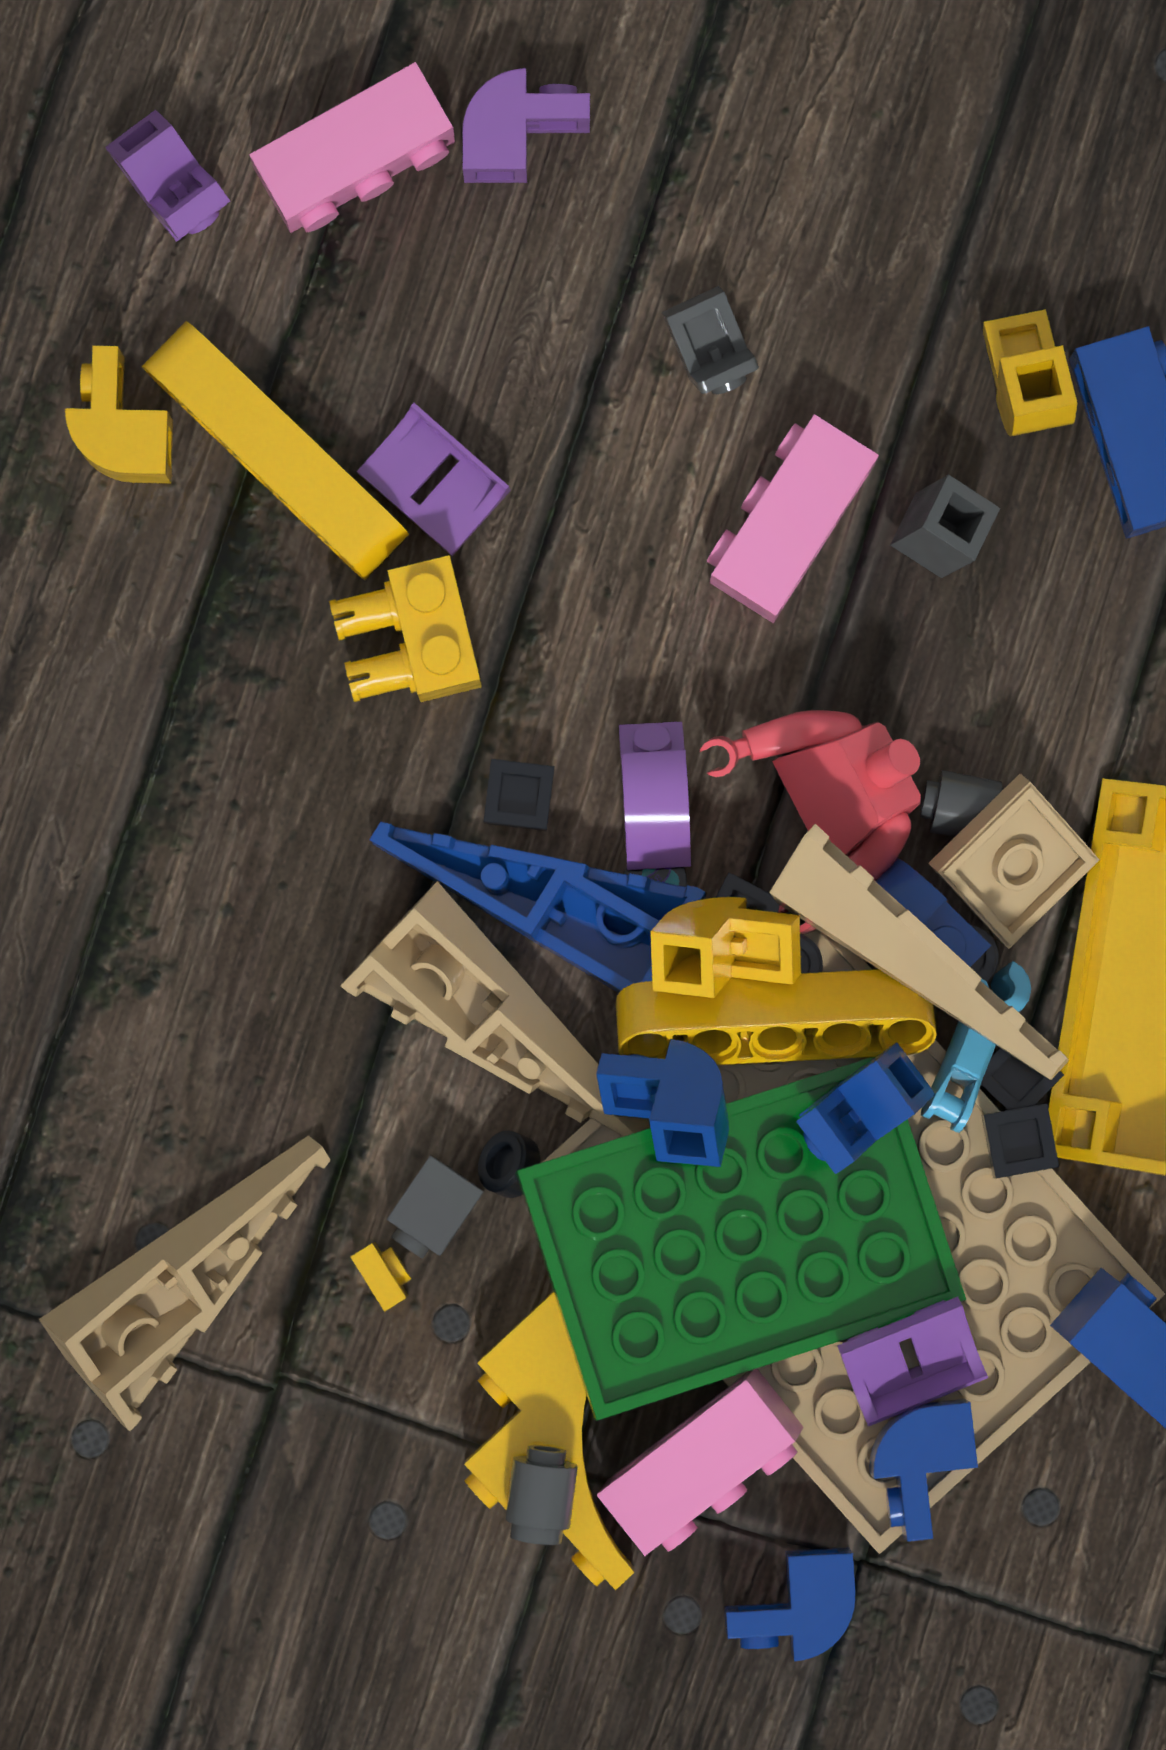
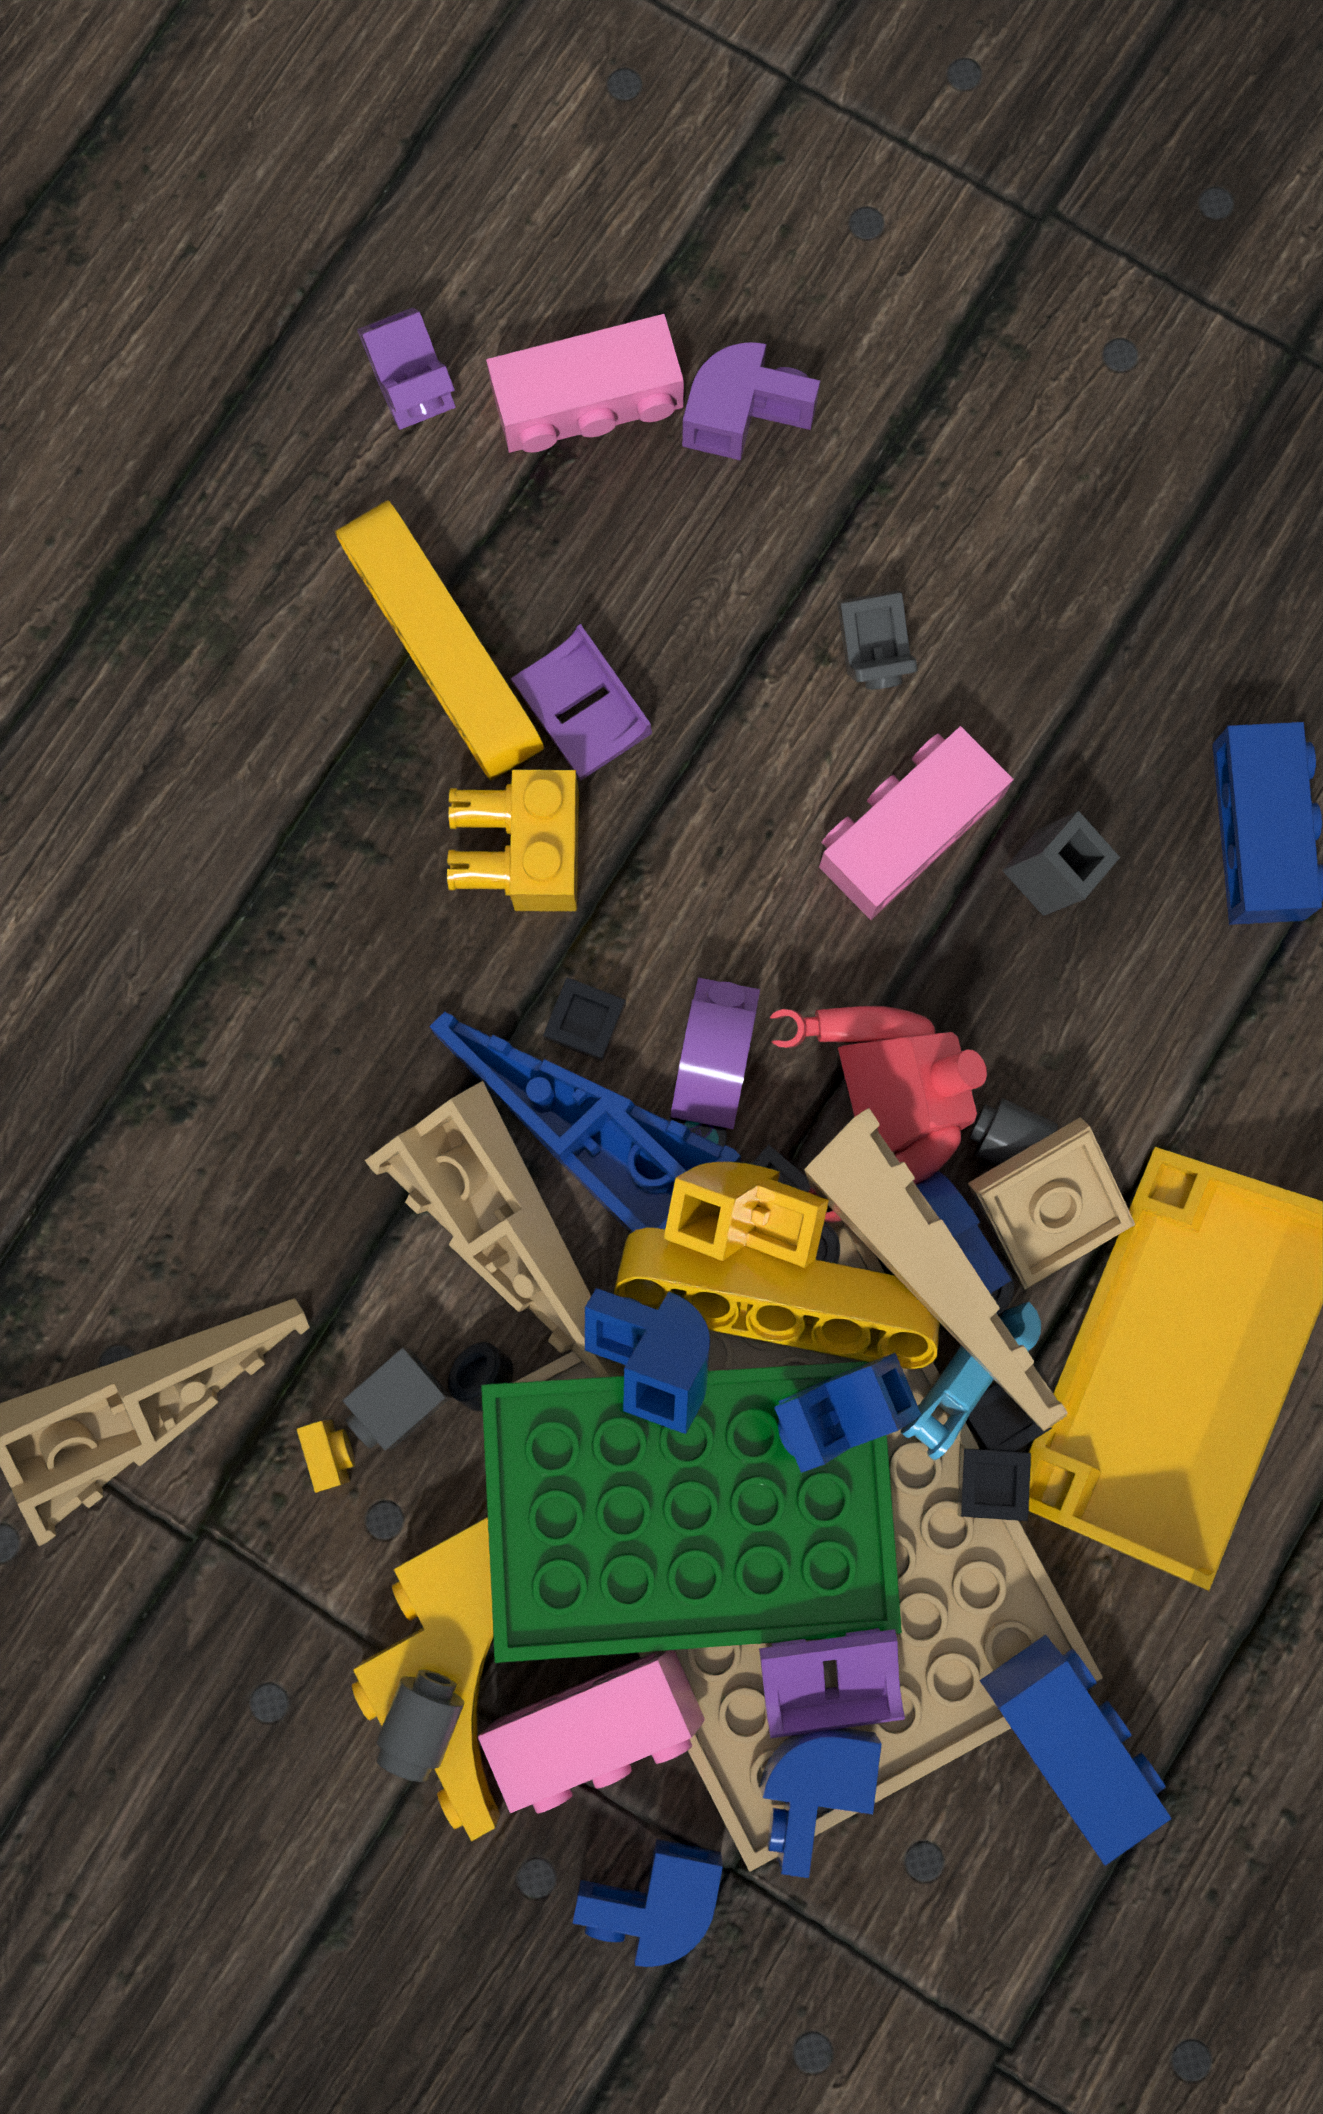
camera: 15 degrees right, 5 degrees down
yellow brick [65,346,173,484] -> none
yellow brick [983,309,1078,437] -> none

